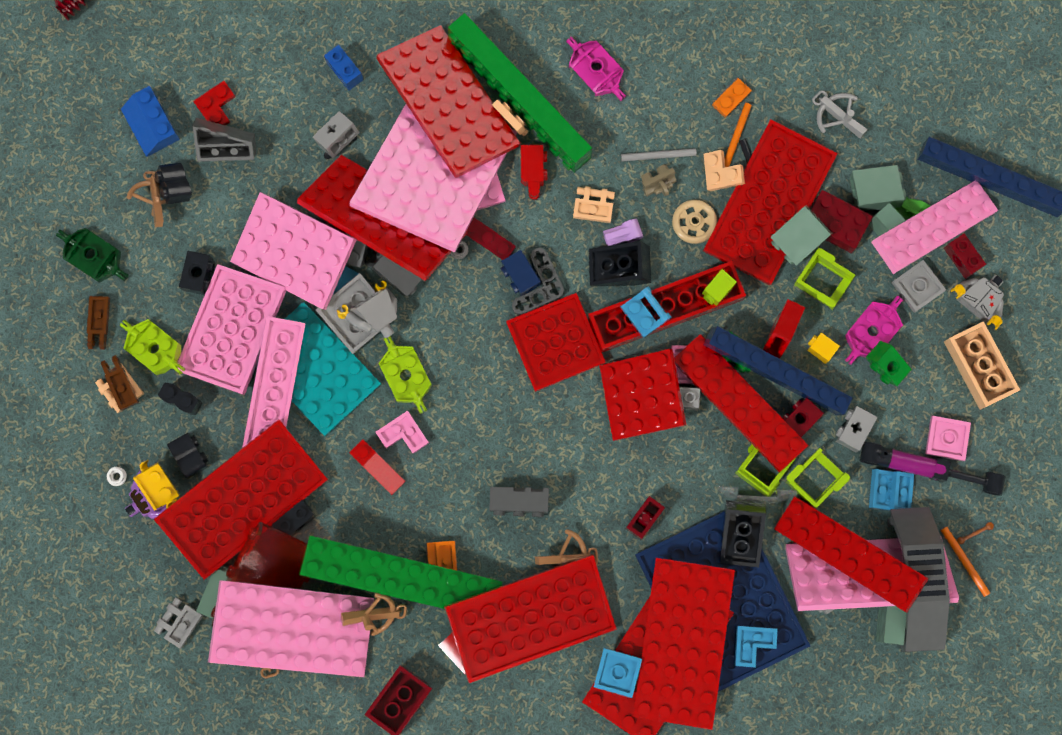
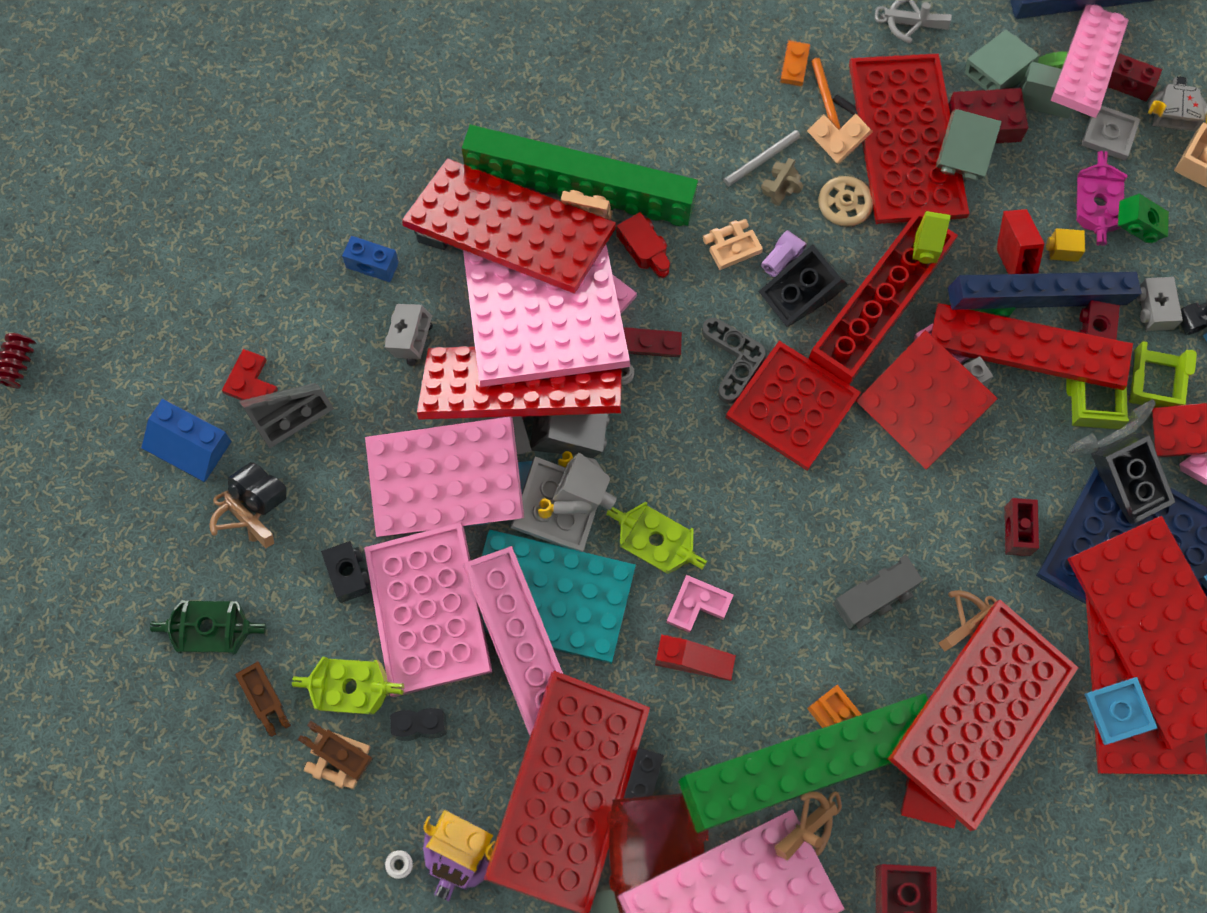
camera: 35 degrees left, 10 degrees down
black brick [167,433,209,479] -> none
dark blue brick [500,250,541,296] -> none
dark pink plate [566,37,626,101] -> none
dark azure plate [621,286,672,338] -> none
lime piece [794,248,855,310] -> none

